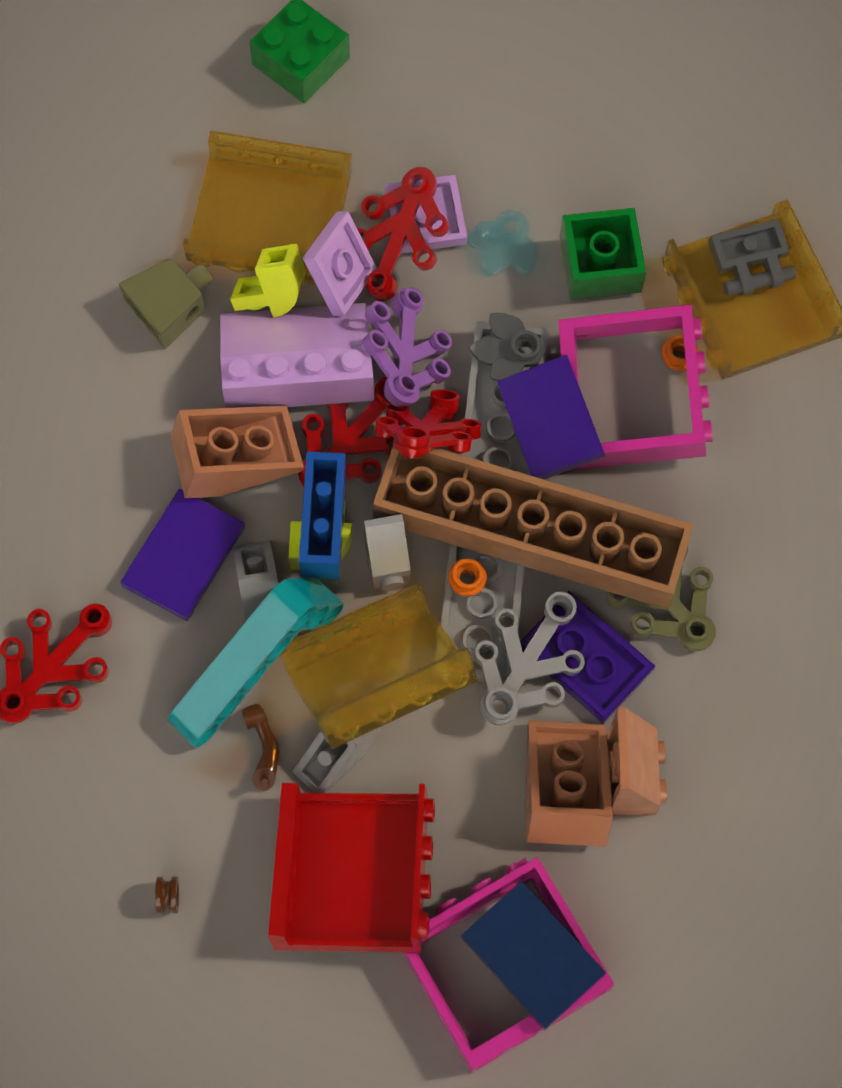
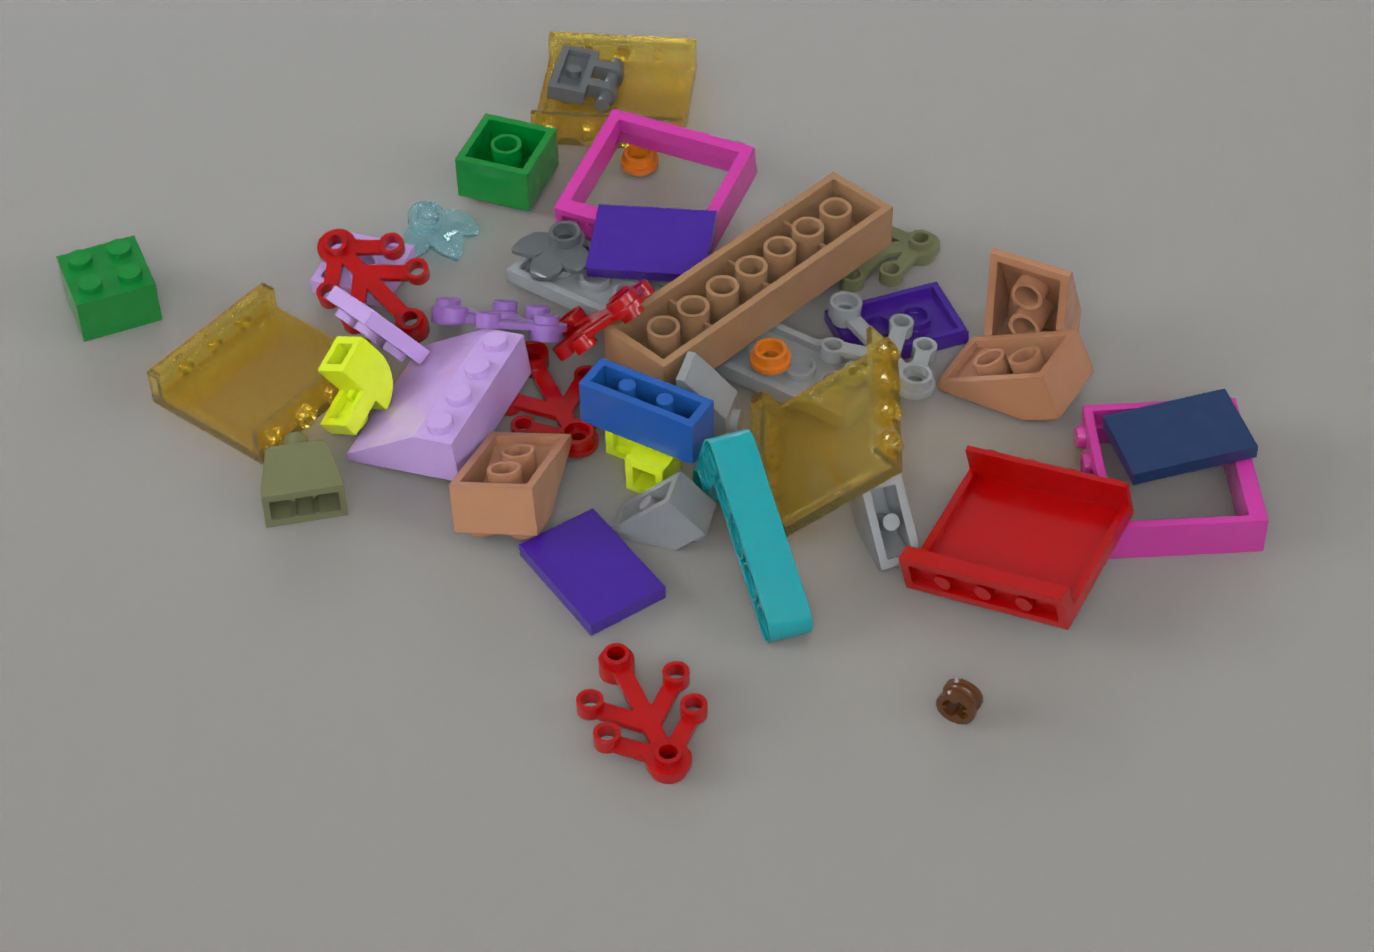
camera: 60 degrees left, 25 degrees down
reddish brown piece [242,704,280,791] -> none

